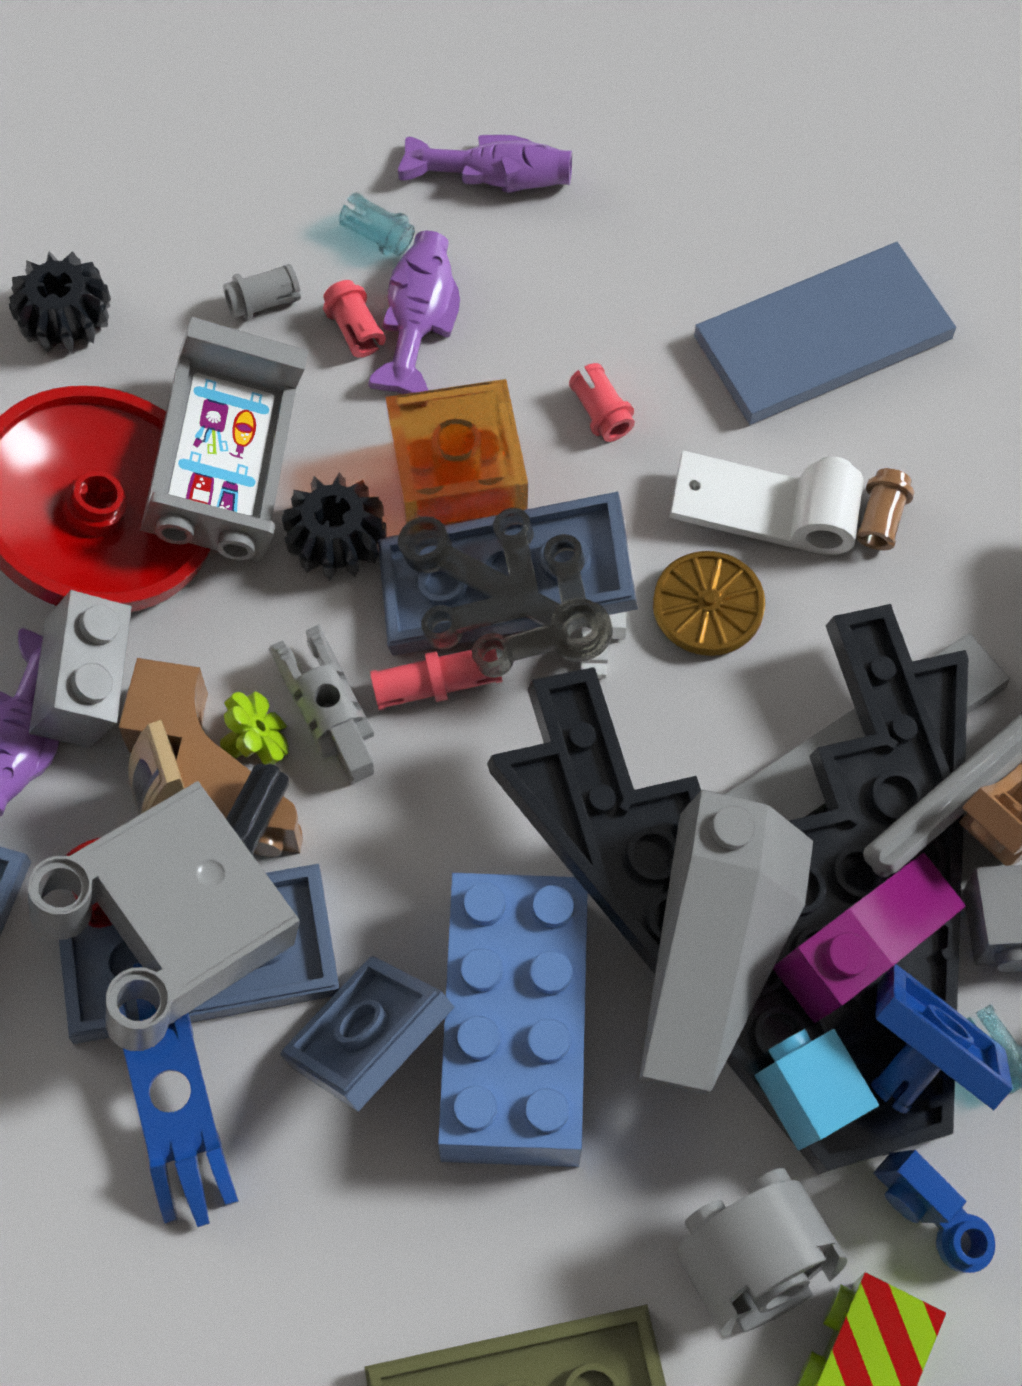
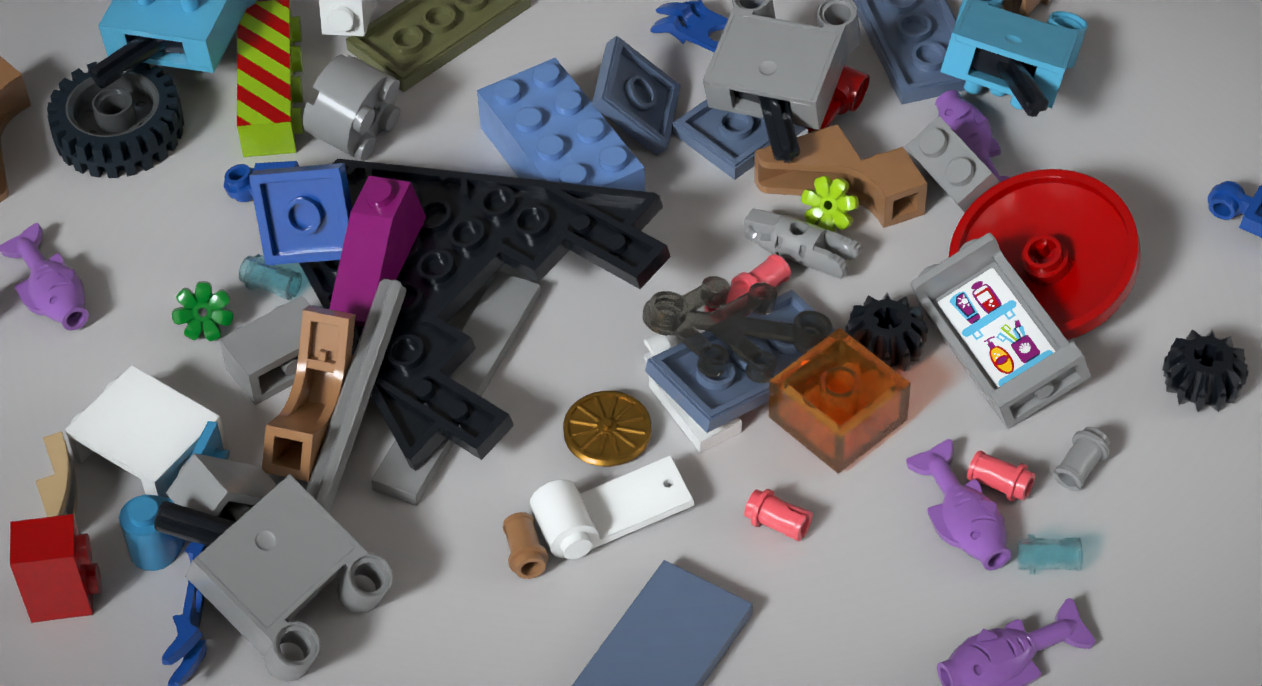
camera: 150 degrees right, 15 degrees down
tan slope [128,720,185,815] -> none
light grey wedge [639,789,813,1094] -> none
medium azure brick [754,1029,879,1151] -> none

